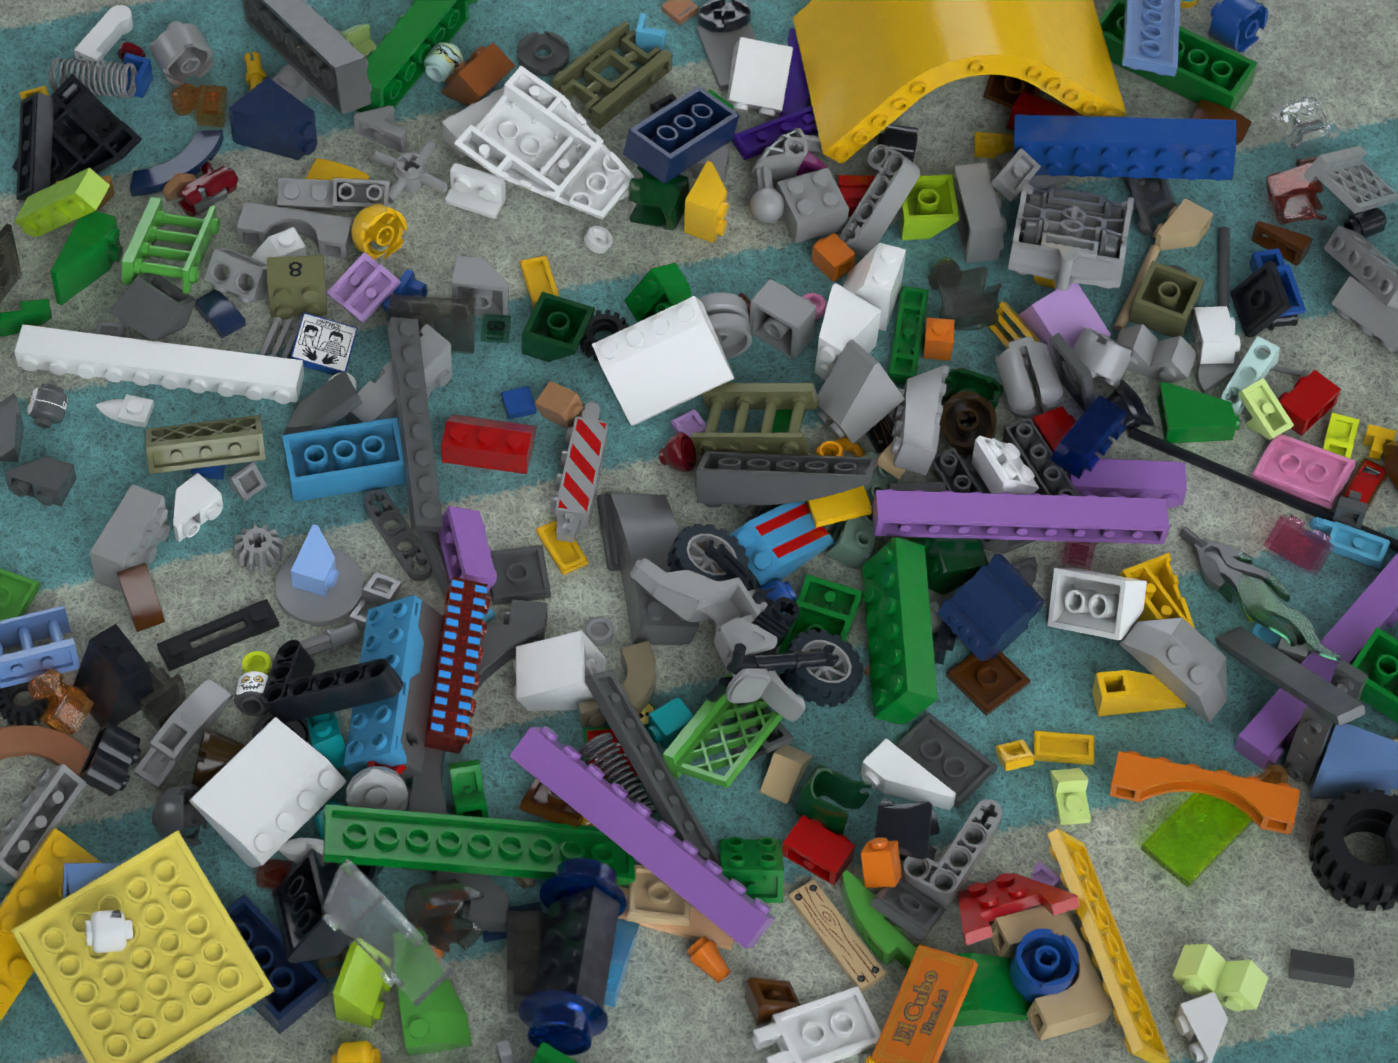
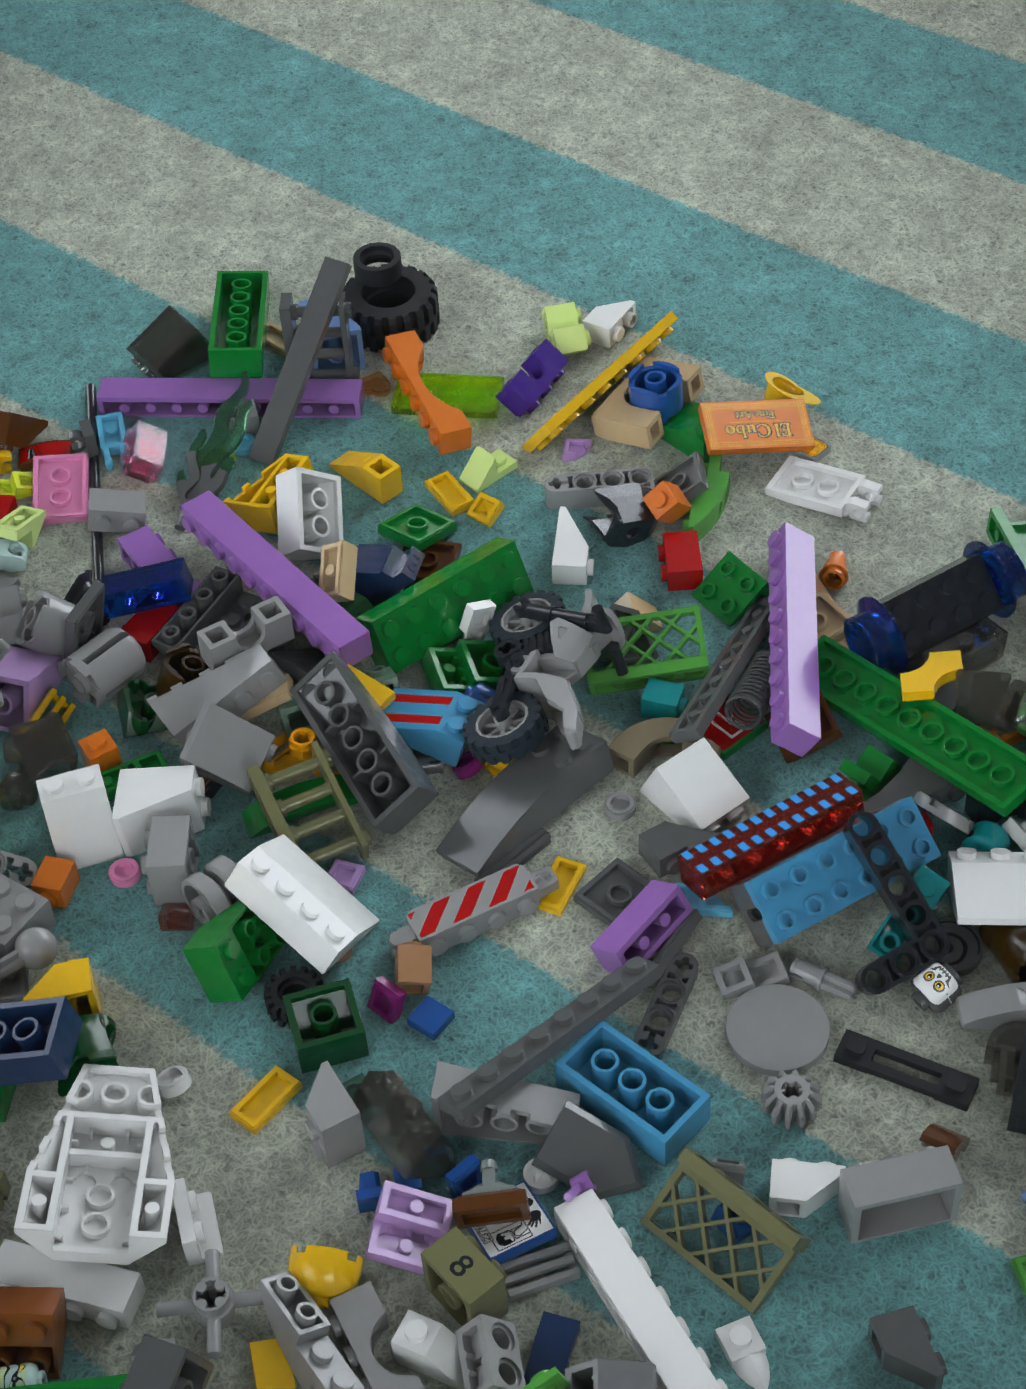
camera: 120 degrees left, 10 degrees down
neon yellow tile [242,651,272,676] -> none
light blue slope [291,524,339,597] -> none
red slope [441,414,537,474] -> none
dark red brick [659,432,697,472] -> none
reddish brown slope [745,977,801,1025] -> none
tan tile [788,879,886,992] -> none
dark green piece [795,764,872,835] -> none
dark grey tile [895,713,998,809] -> none
red wing [958,873,1079,945] -> none
white slope [972,436,1039,495] -> none
light grey wedge [1119,618,1227,723] -> none
green slope [1157,382,1240,443] -> none
dark grey slope [1288,949,1355,988] -> none
none -> light grey brick [87,488,146,533]
none -> light grey arch [196,595,295,670]
none -> tan slope [319,540,358,602]
none -> magenta tile [367,976,407,1024]
none -> green tile [377,504,457,551]
none -> blue tile [445,1153,482,1198]
none -> reddish brown piece [452,1159,531,1229]
none -> white plate [459,599,496,640]
none -> dark purple arch [495,339,569,417]
none -> medium lavender hand [564,1170,597,1202]
none -> yellow tile [900,650,963,701]

